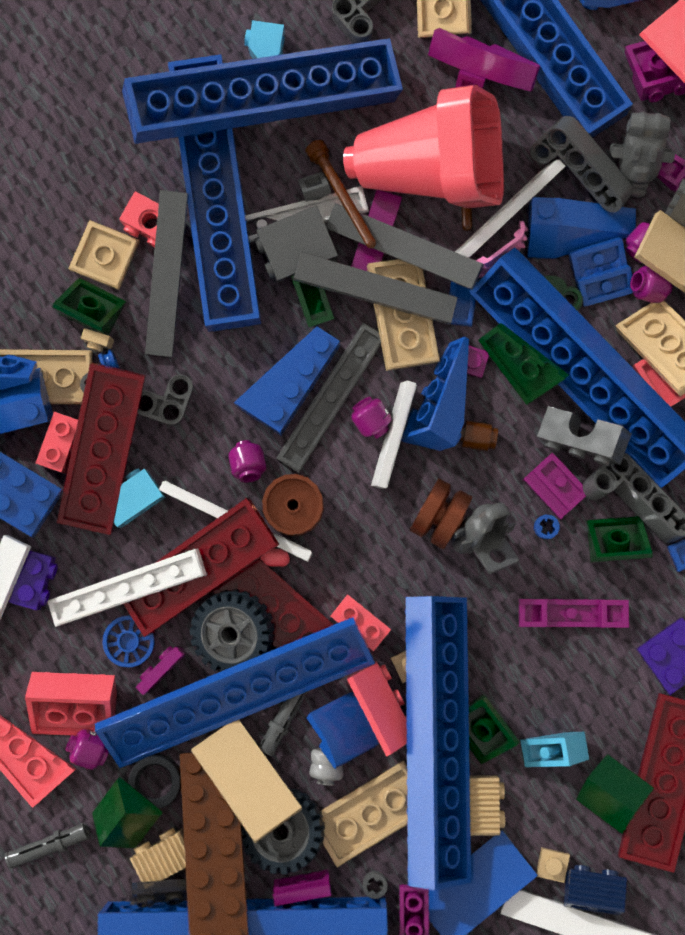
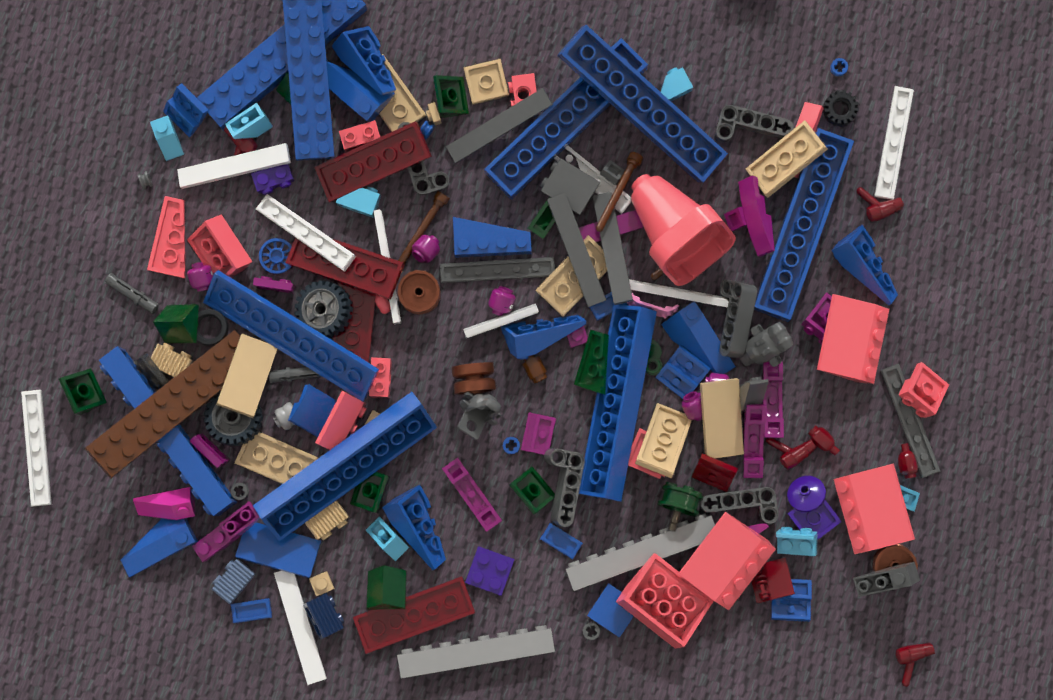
camera: 50 degrees right, 0 degrees up
arch [537,406,631,466] -> none
none -> blue wedge [382,485,446,570]
none -> reddish brown piece [398,191,450,264]

